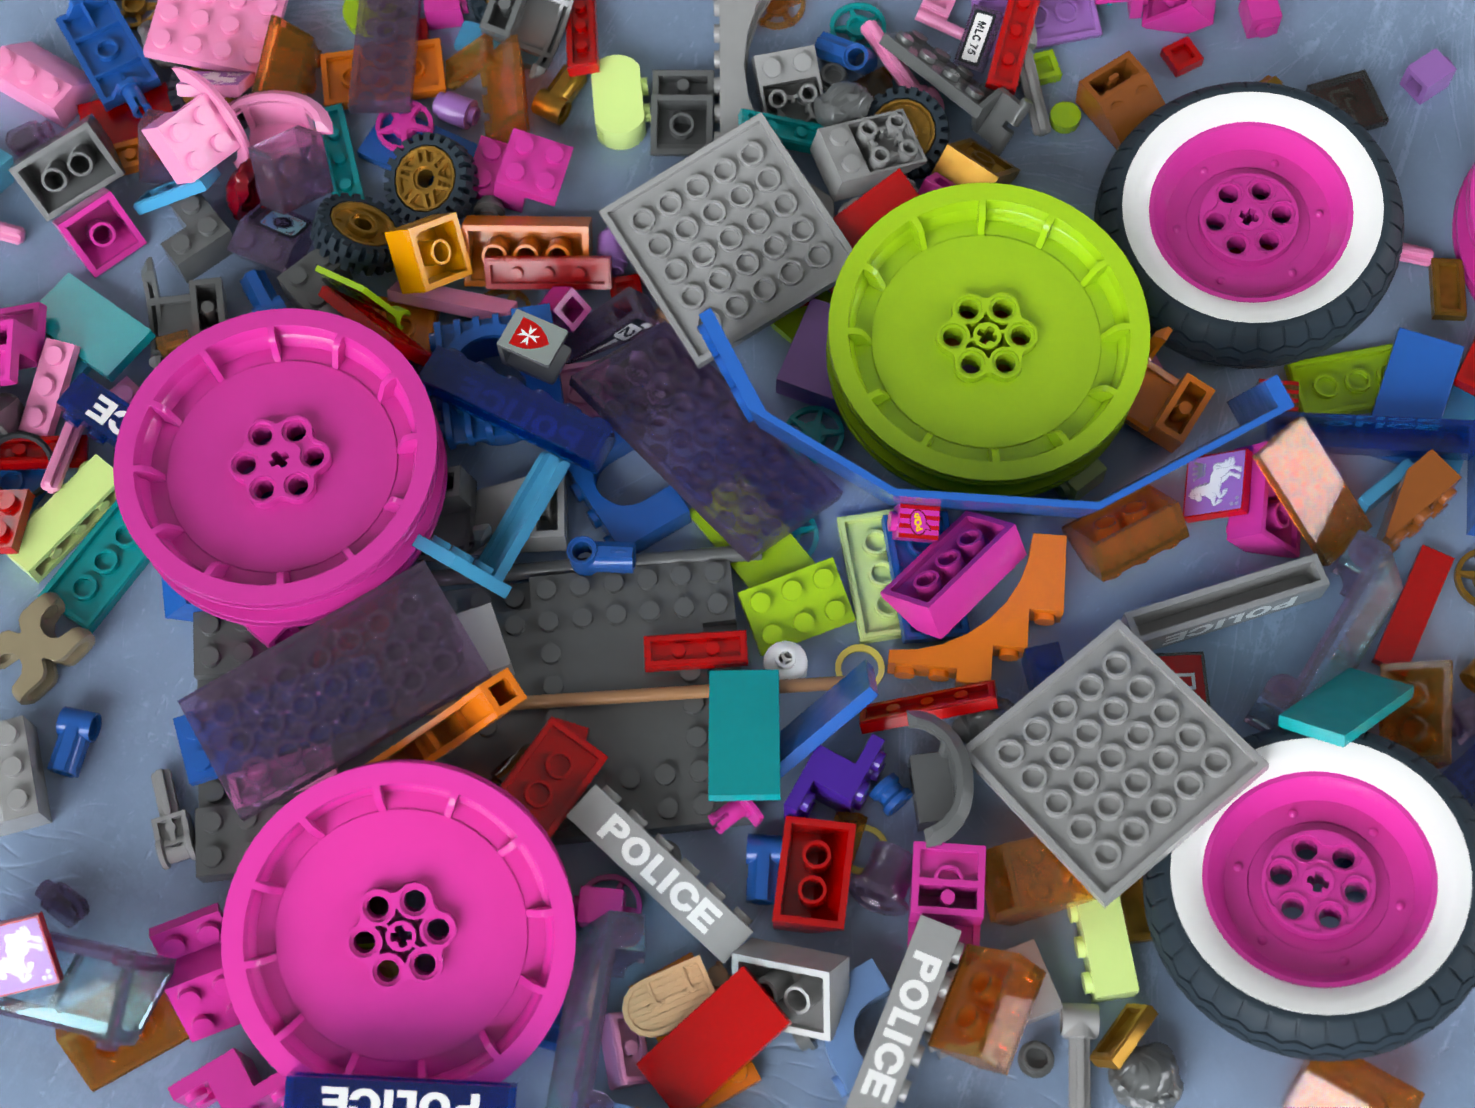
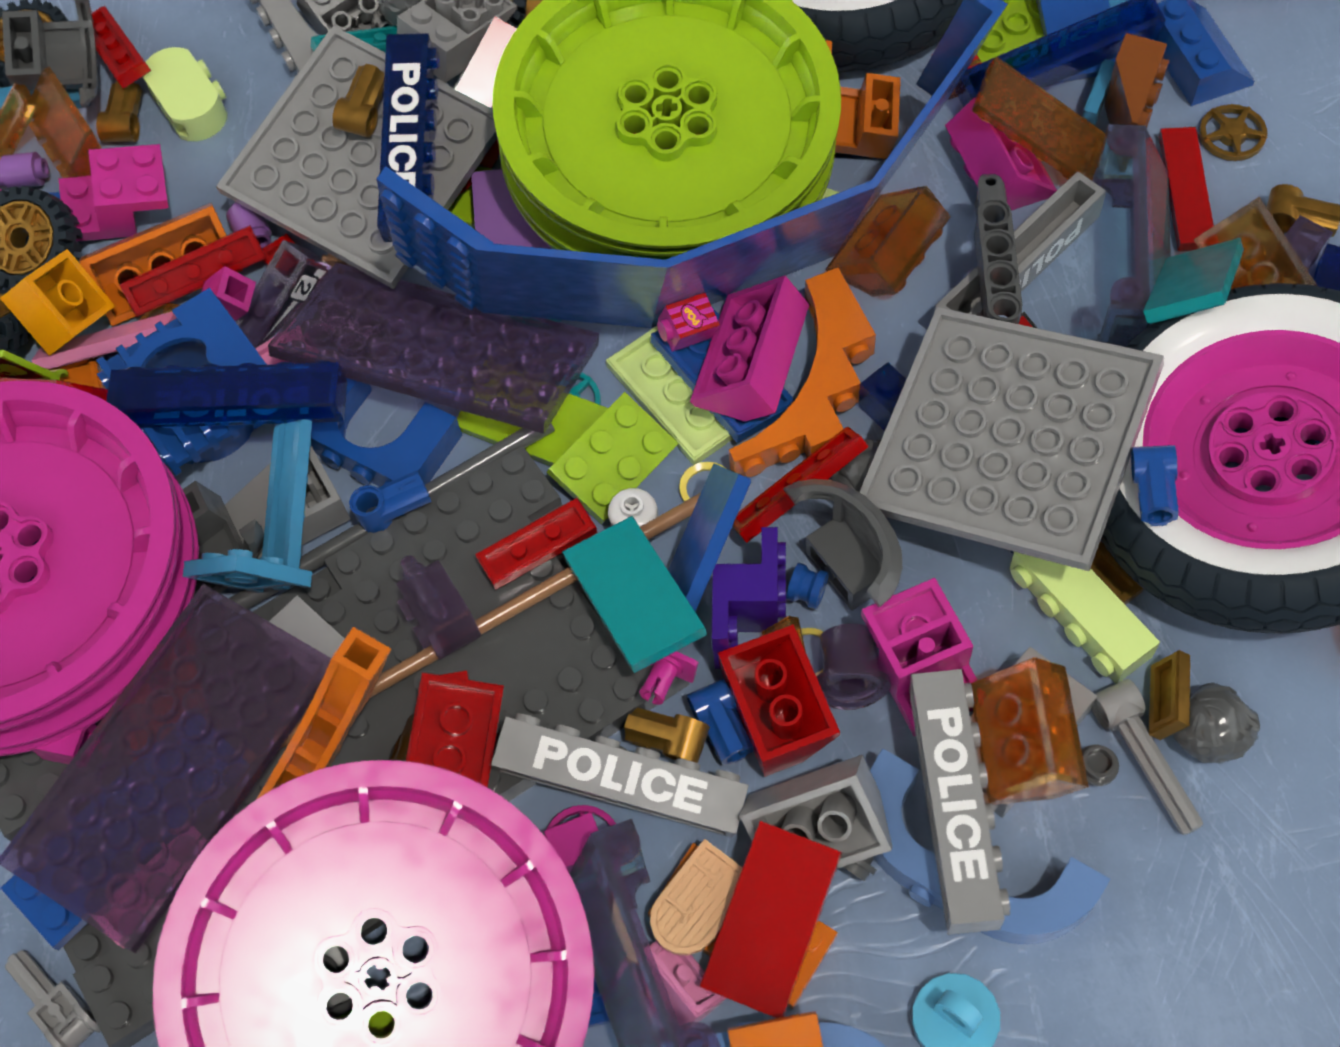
camera: 25 degrees left, 5 degrees down
dark grey plate [474,195,505,216] -> none
piece [497,309,572,385] -> none
dark grey slope [650,70,715,156] -> none
medium nougat piece [707,961,732,991] -> none
clear orange slope [985,836,1096,927] -> none
tile [1182,448,1253,523] -> none
none -> pearl gold piece [332,63,389,137]
none -> clear blue brick [377,33,440,242]
none -> clear purple brick [396,555,482,659]
none -> pearl gold piece [624,708,710,763]
none -> dark grey piece [974,174,1023,324]
none -> blue piece [1131,445,1179,526]

